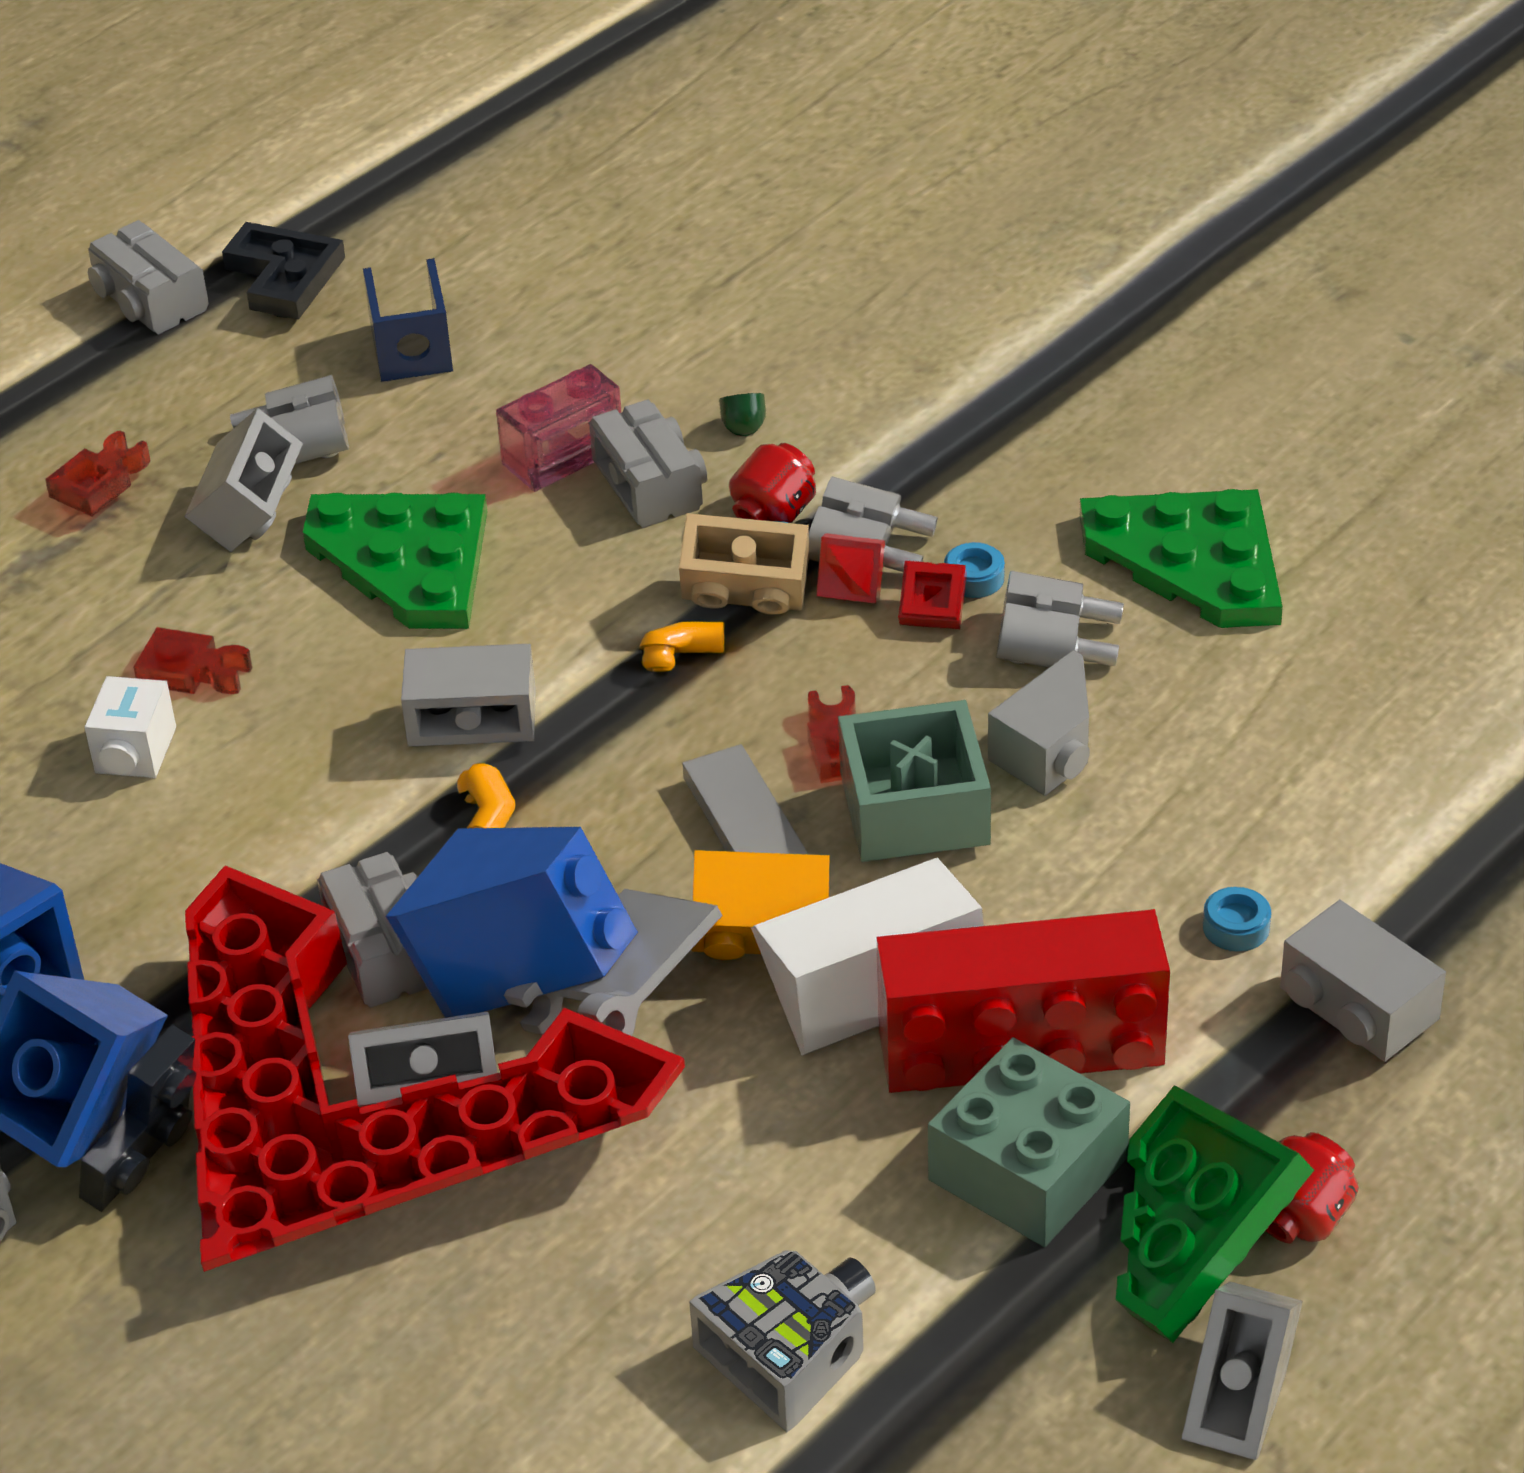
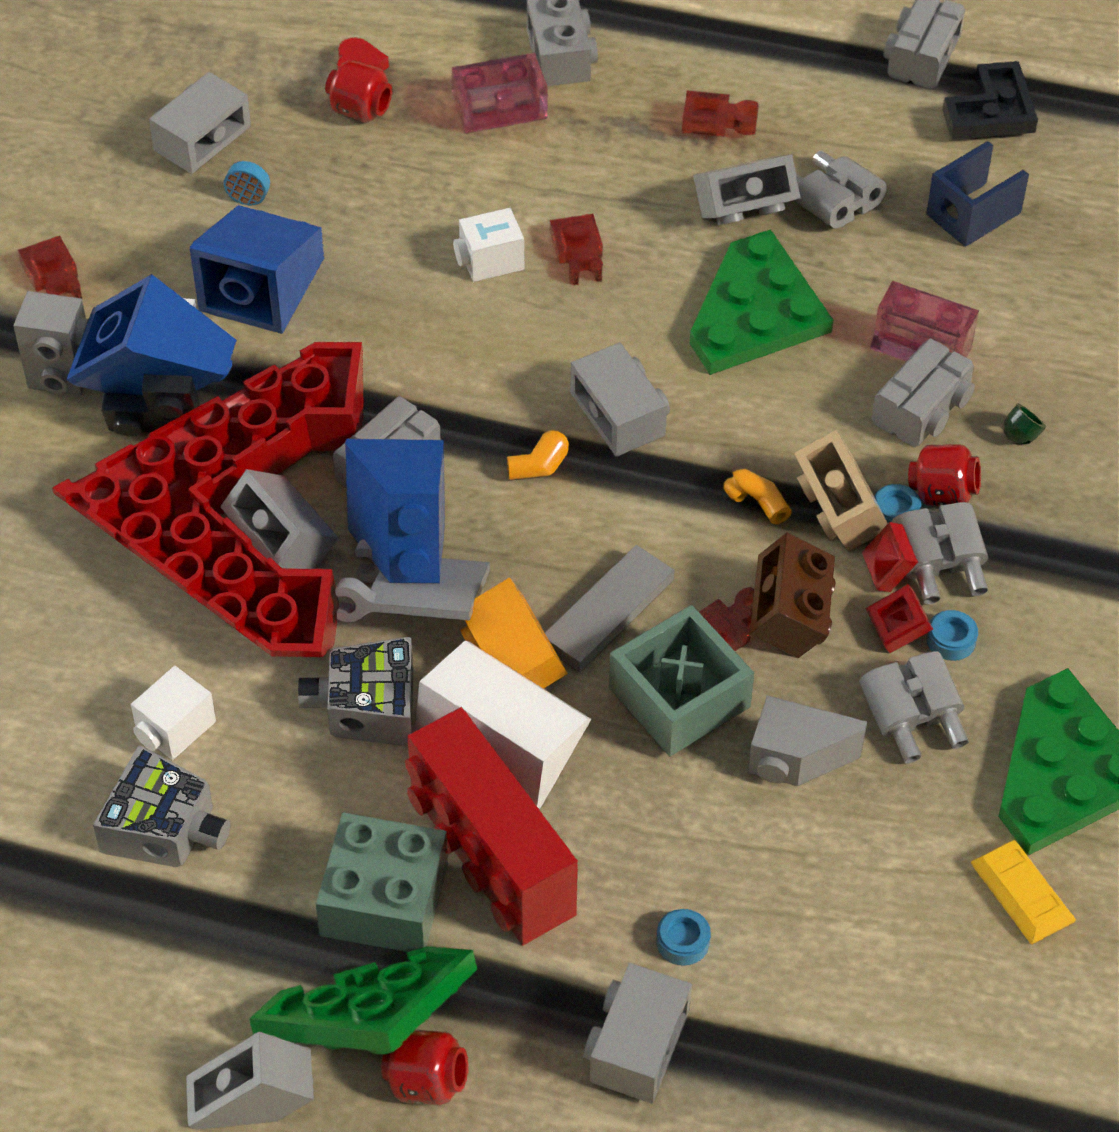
camera: 60 degrees right, 10 degrees up
none -> white brick [131,666,216,760]
none -> torso [298,637,413,746]
none -> reddish brown brick [749,532,836,658]
none -> yellow tile [971,839,1076,945]

